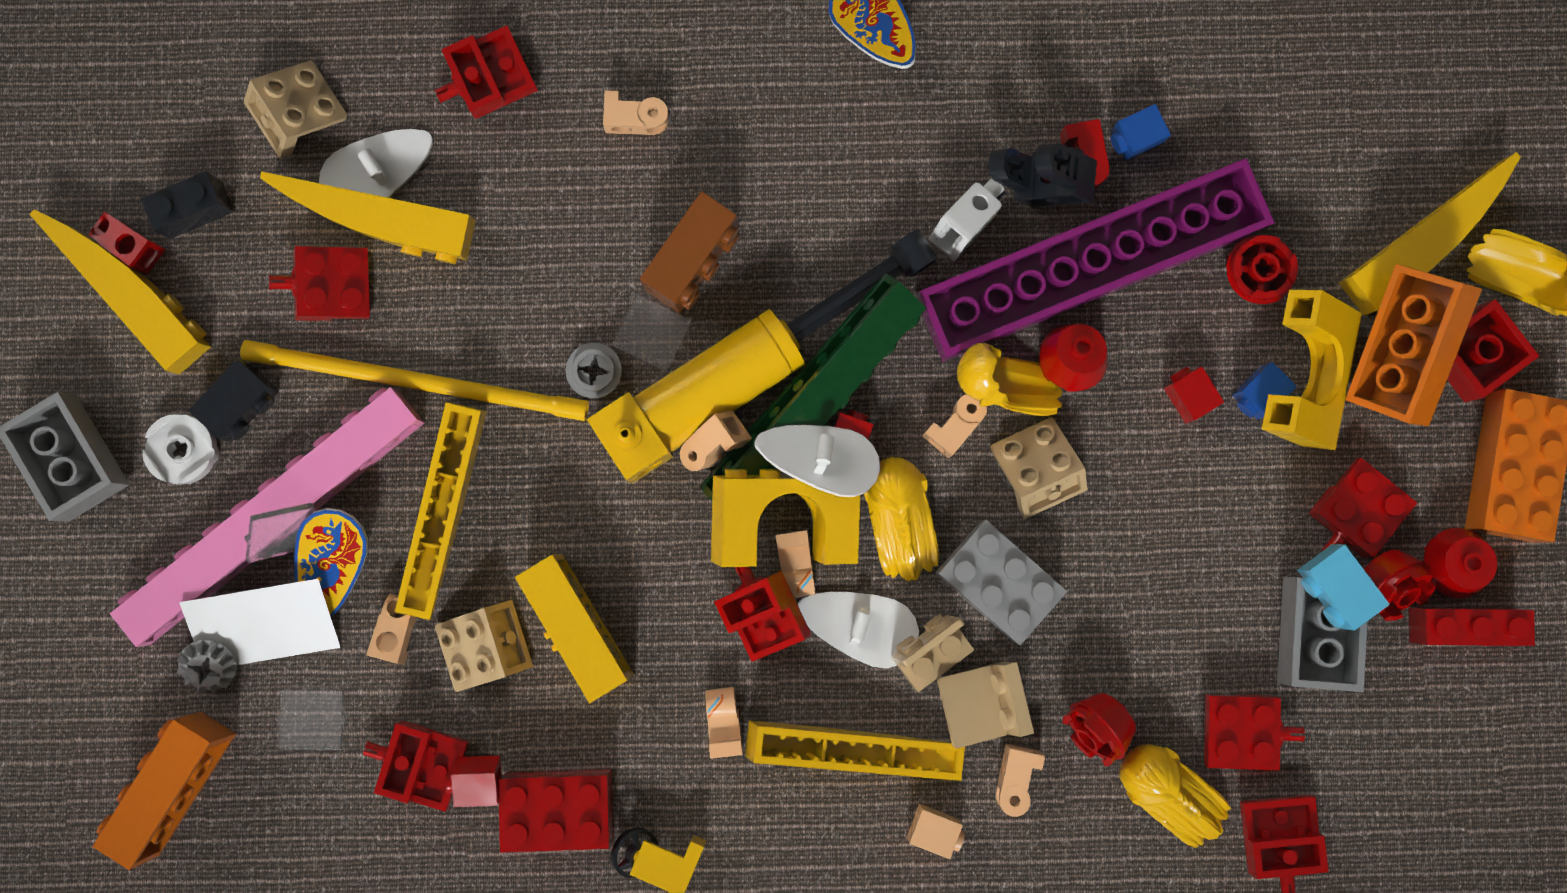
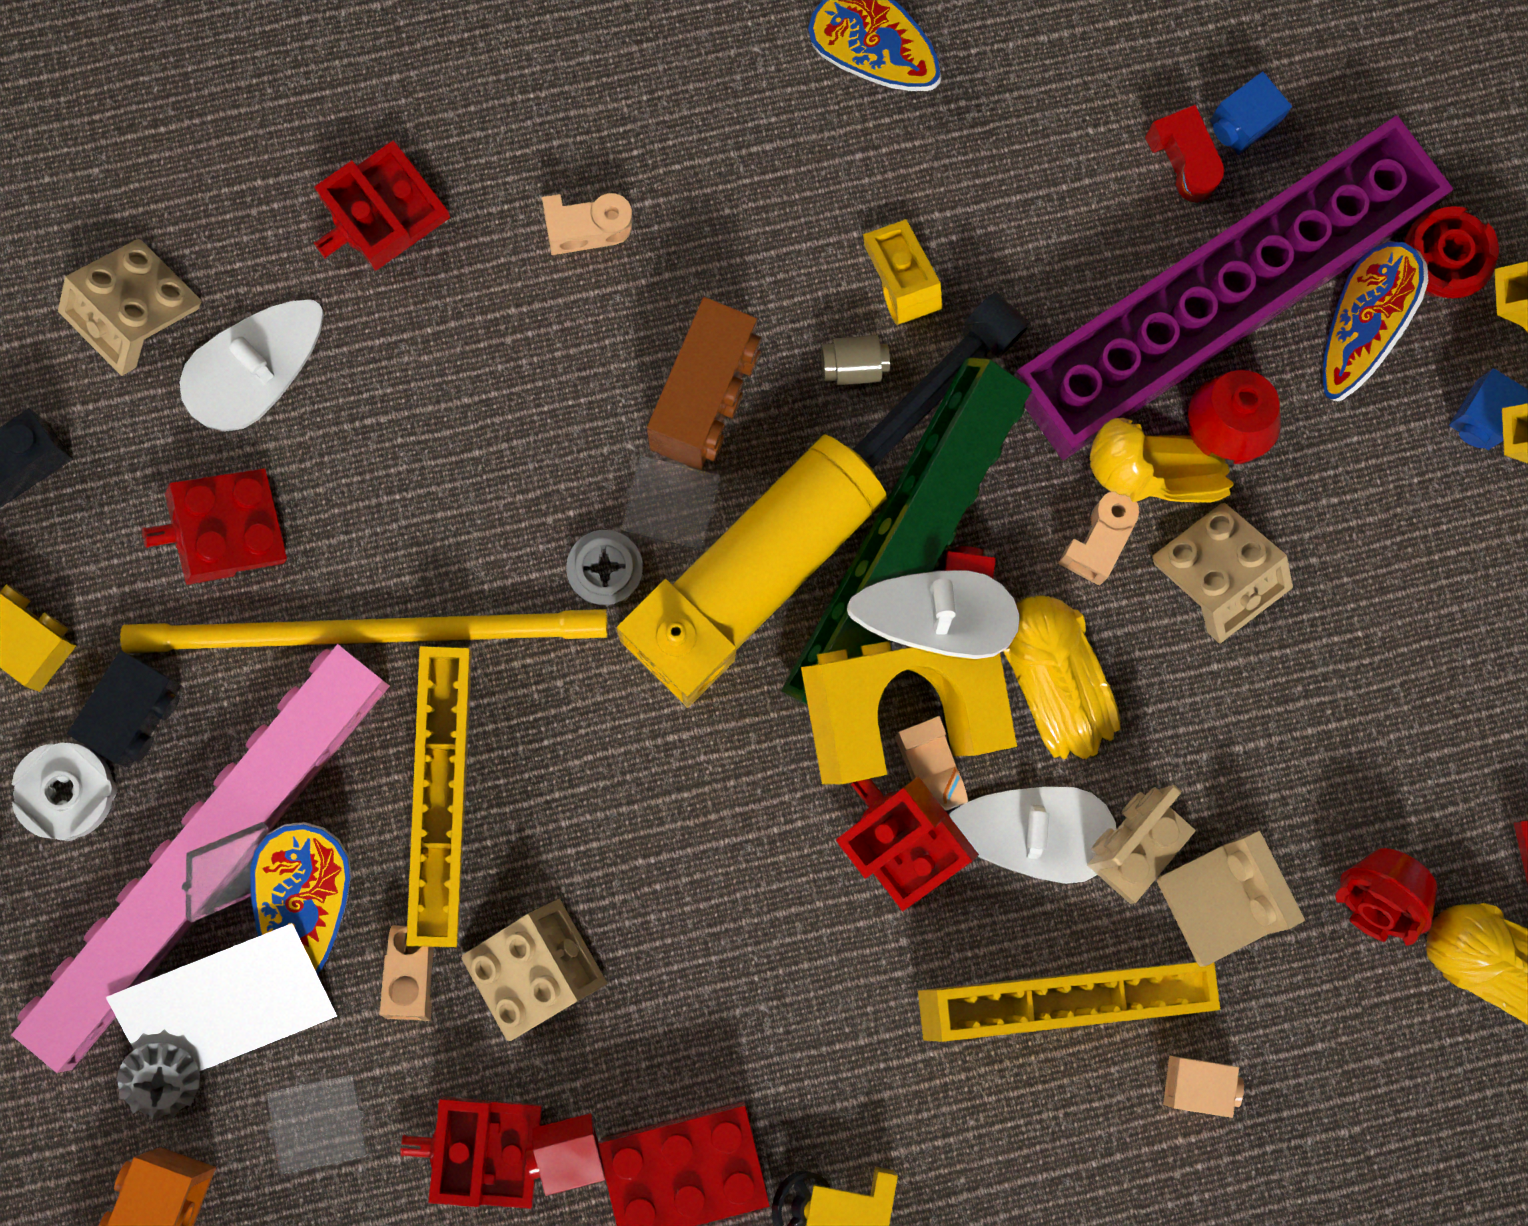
camera: 20 degrees left, 5 degrees down
yellow slope [260,171,476,264] -> none
yellow brick [515,554,634,704] -> none
light nougat leg [680,410,752,471] -> none
light nougat leg [705,687,743,759] -> none
white torso [929,179,1005,261] -> none
light grey brick [935,520,1068,645] -> none
black brick [988,143,1097,207] -> none
light nougat leg [996,743,1045,817] -> none
red brick [1163,366,1225,424] -> none
none -> dark tan brick [821,335,890,386]
none -> yellow plate [863,219,942,325]
none -> shield [1323,242,1428,401]

